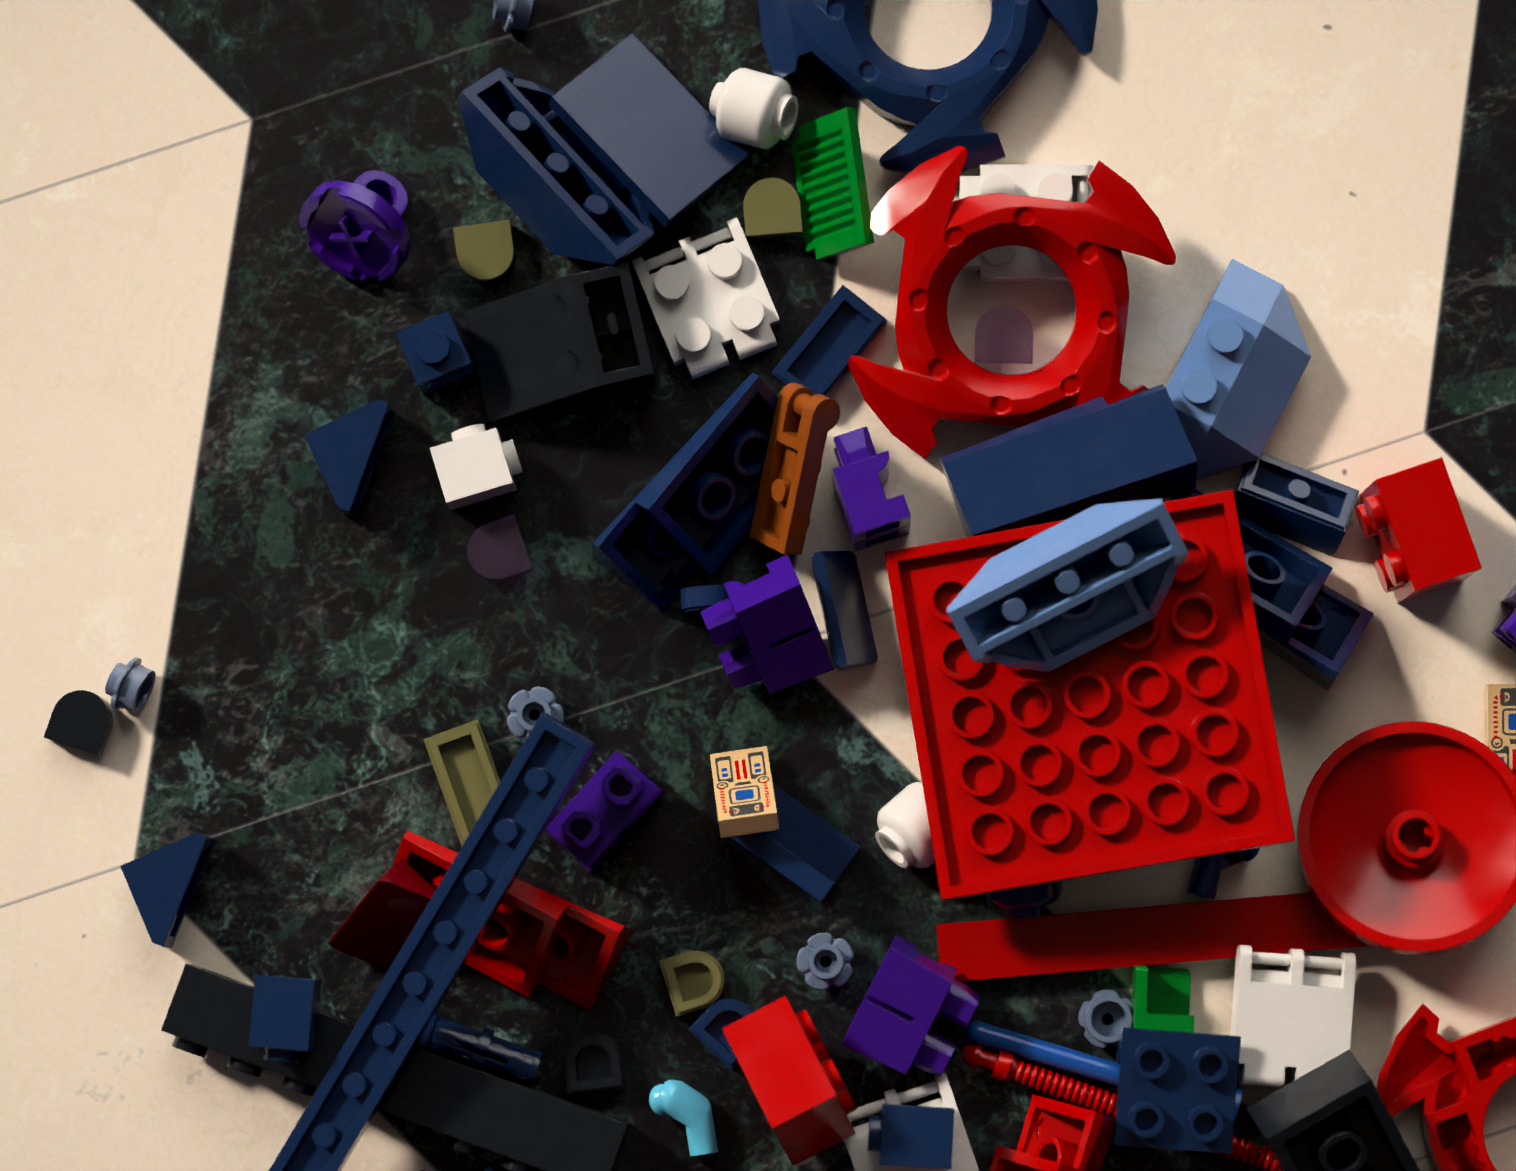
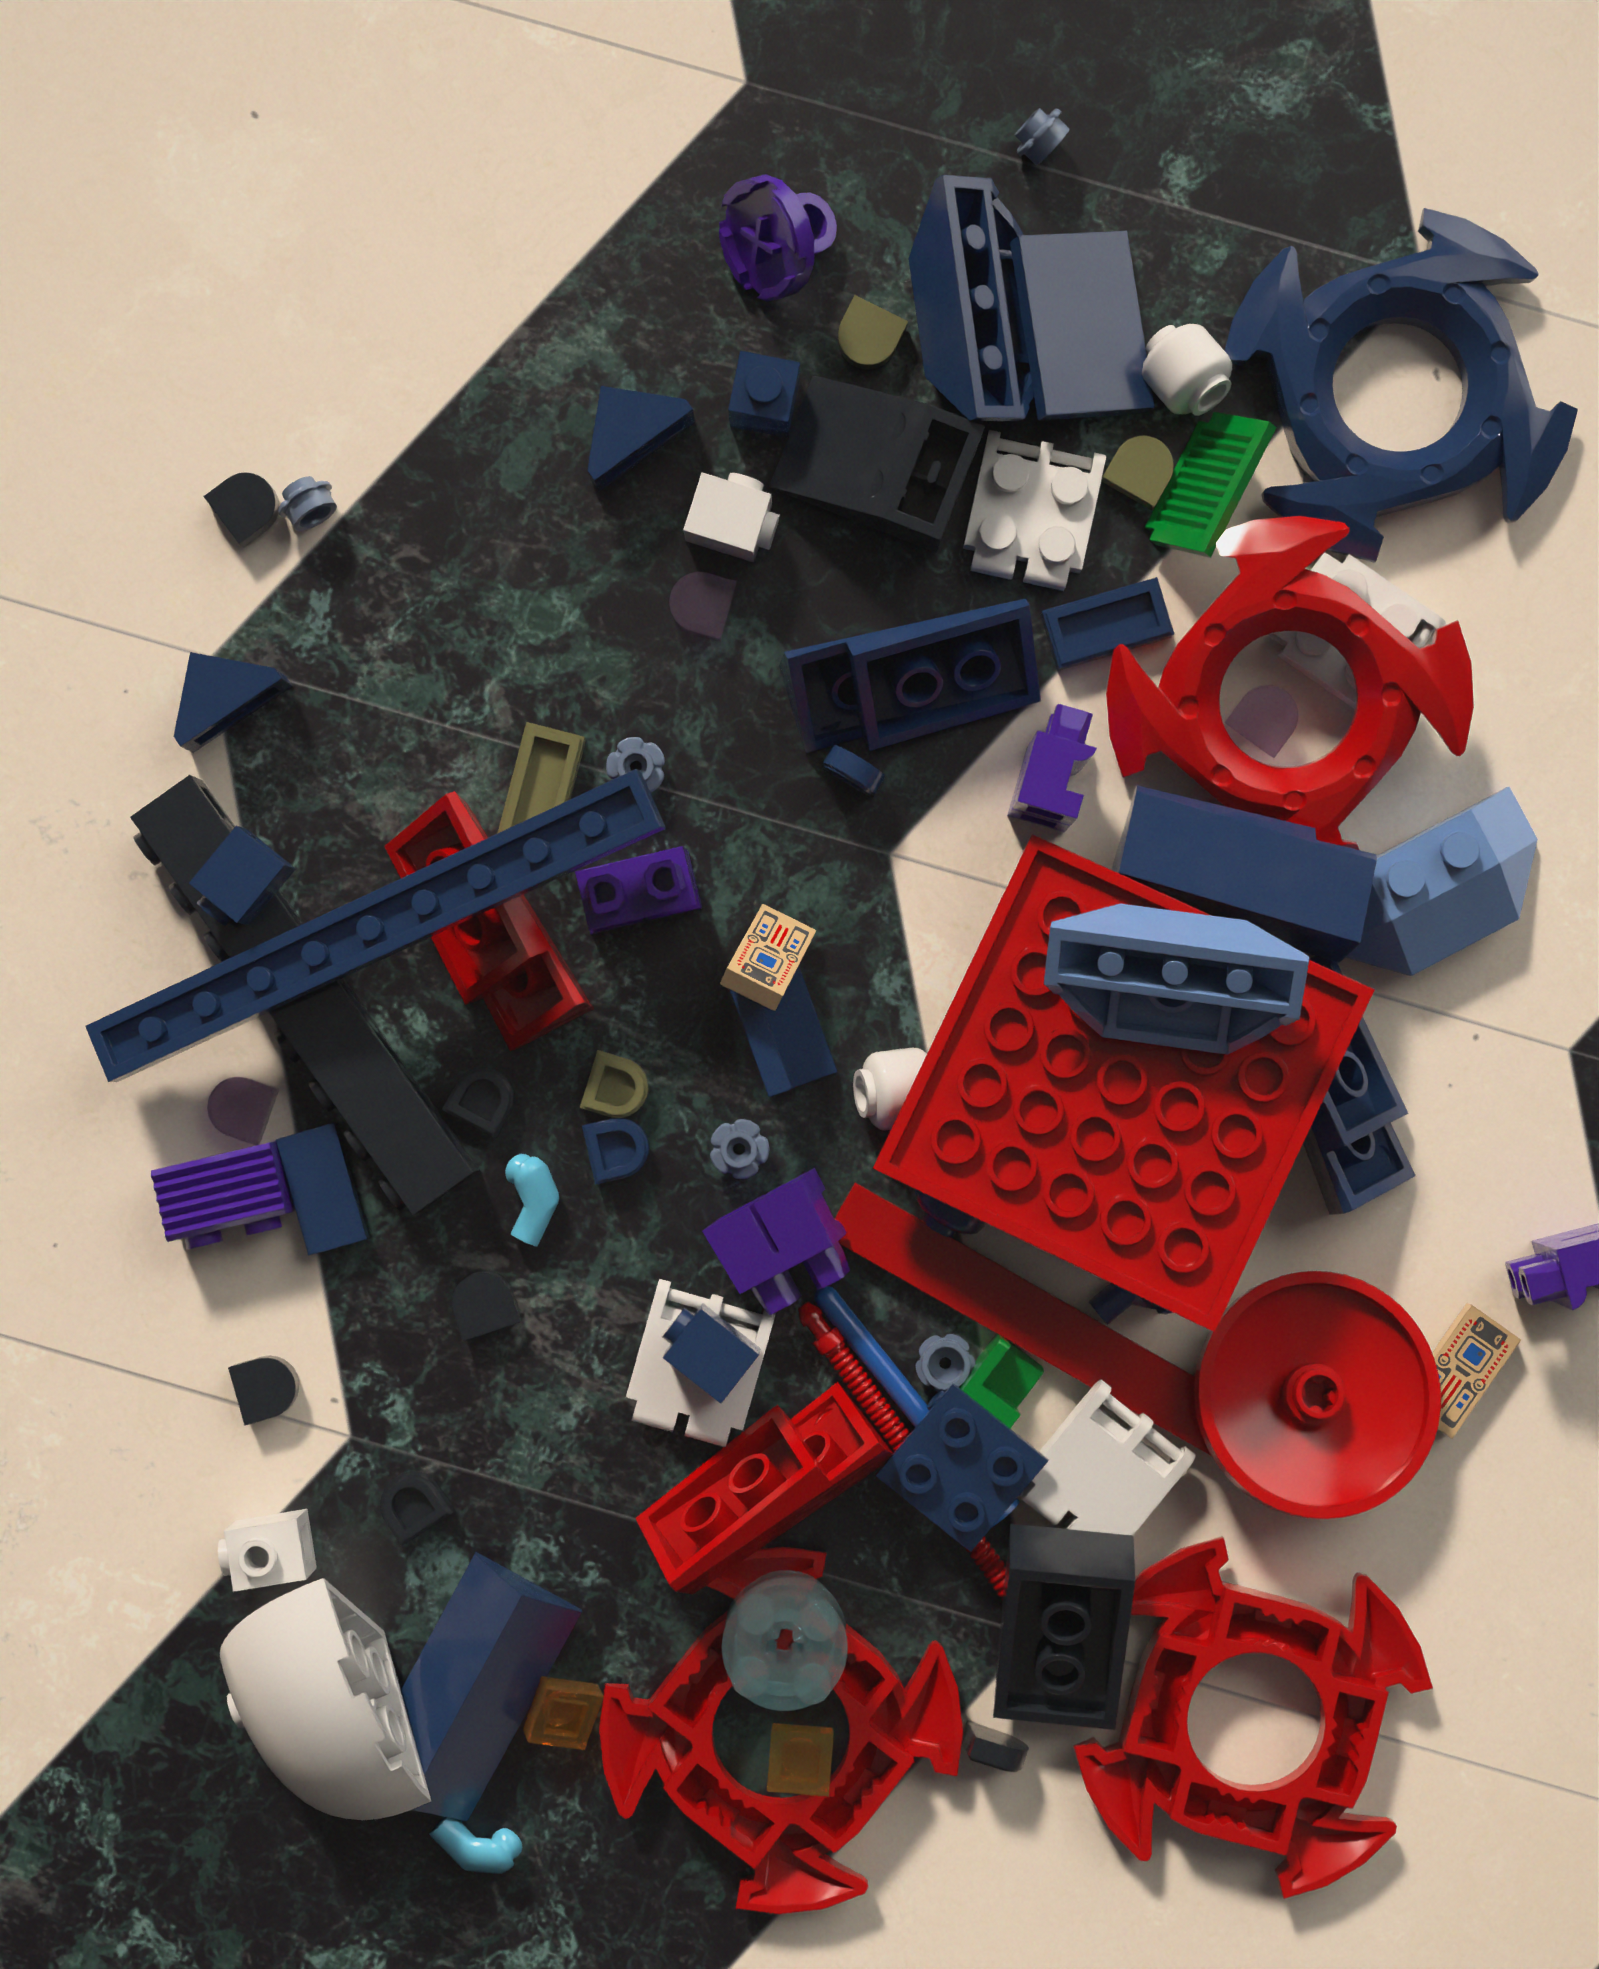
camera: 30 degrees right, 5 degrees up
dark red slope [328,859,436,969] -> none
dark blue pin [420,1014,543,1087] -> none
dark purple hips [701,555,835,694] -> none
red brick [722,996,857,1166] -> none
dark orange plate [749,382,840,555] -> none
dark blue slope [812,551,878,671] -> none
dark blue slope [1234,453,1359,555] -> none
red brick [1356,457,1482,603] -> none

